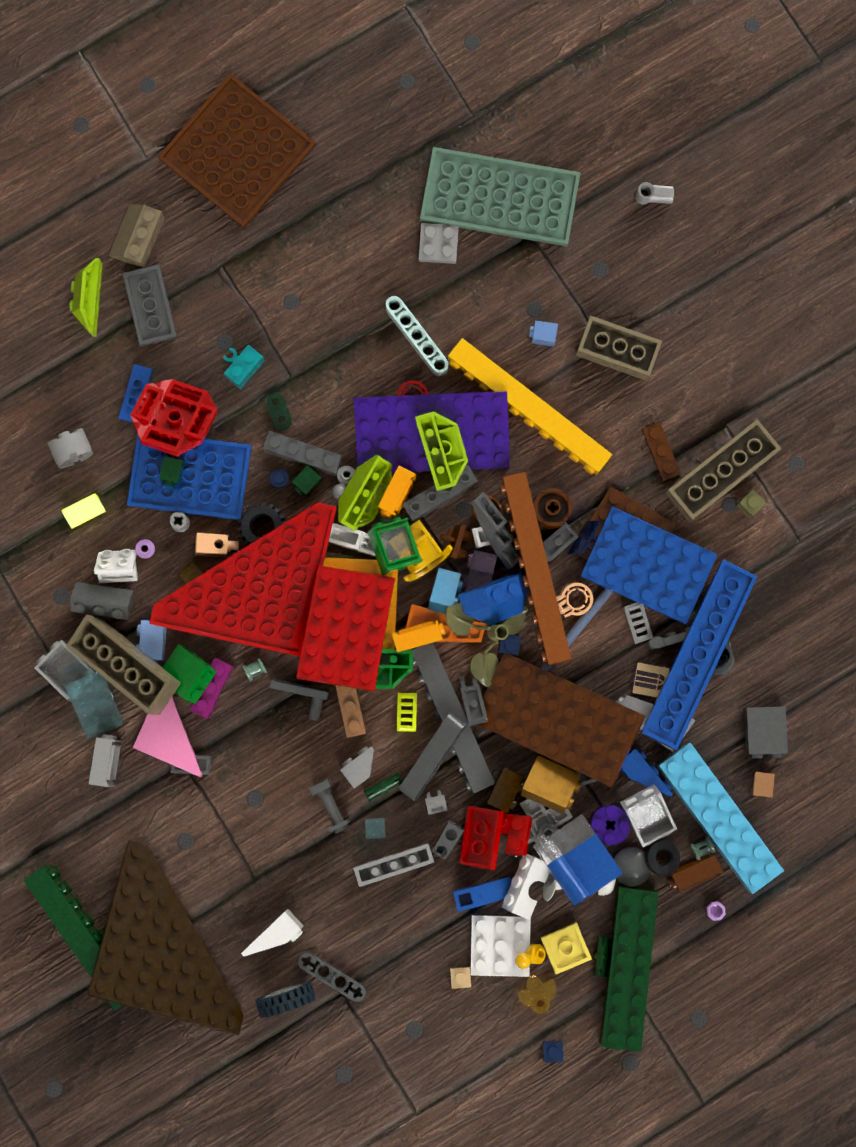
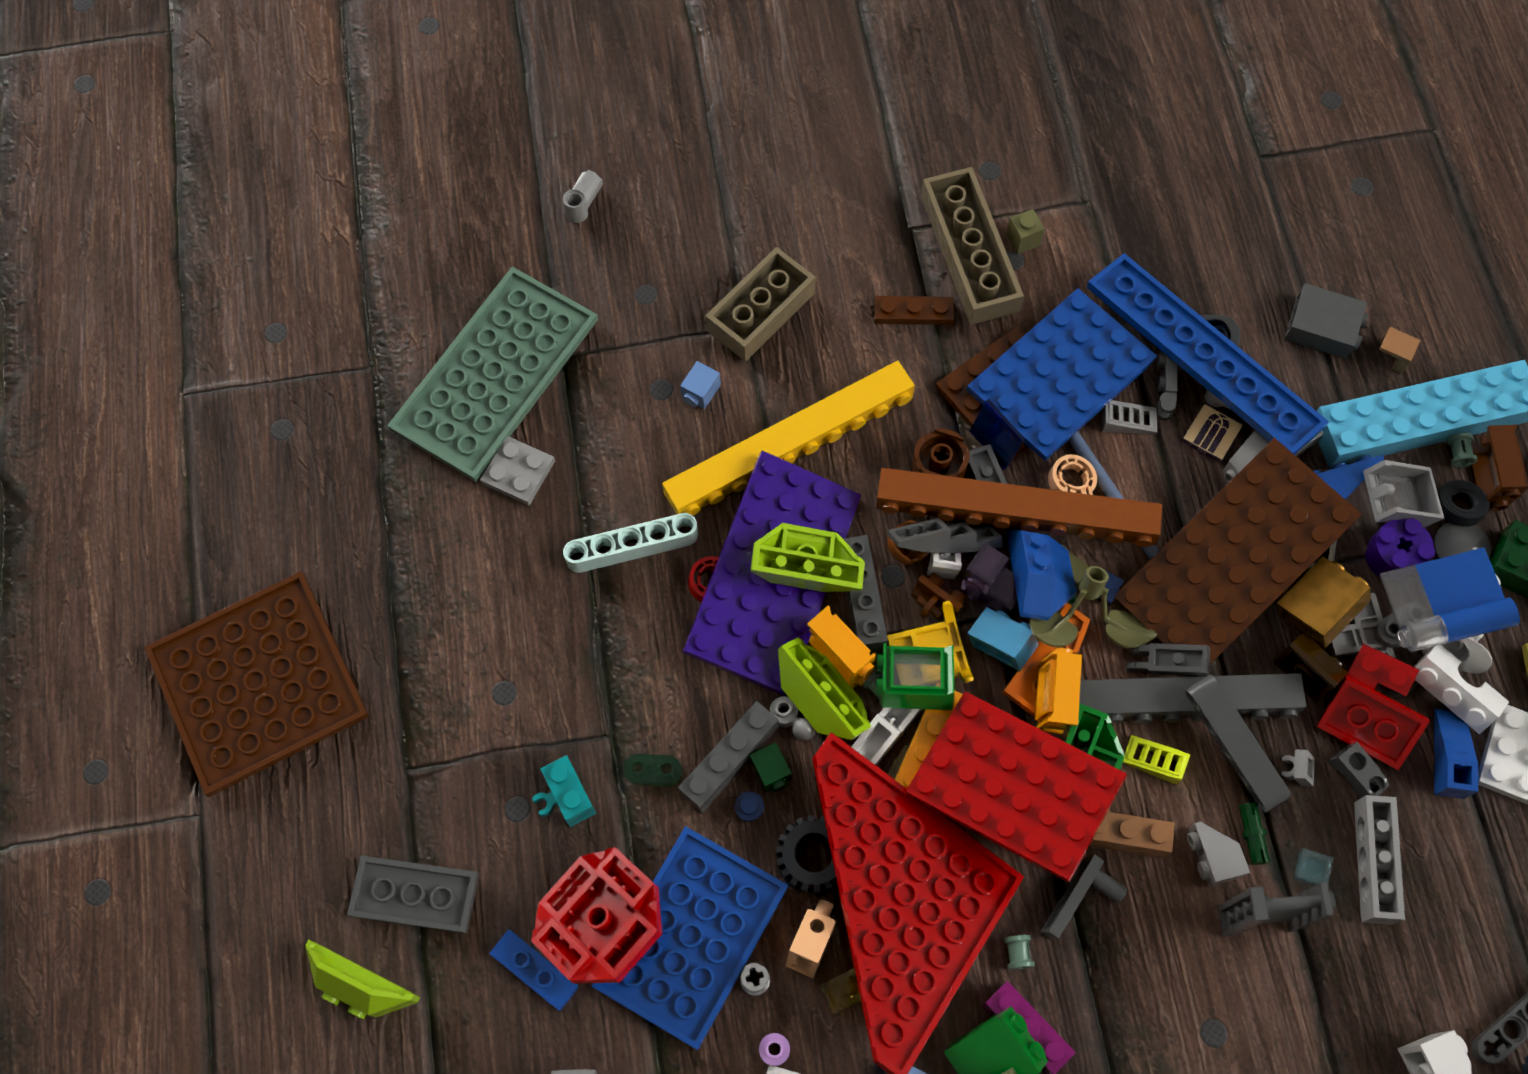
camera: 65 degrees left, 15 degrees down
dark tan slope [109,204,165,268] -> none
dark green brick [159,456,185,487] -> none

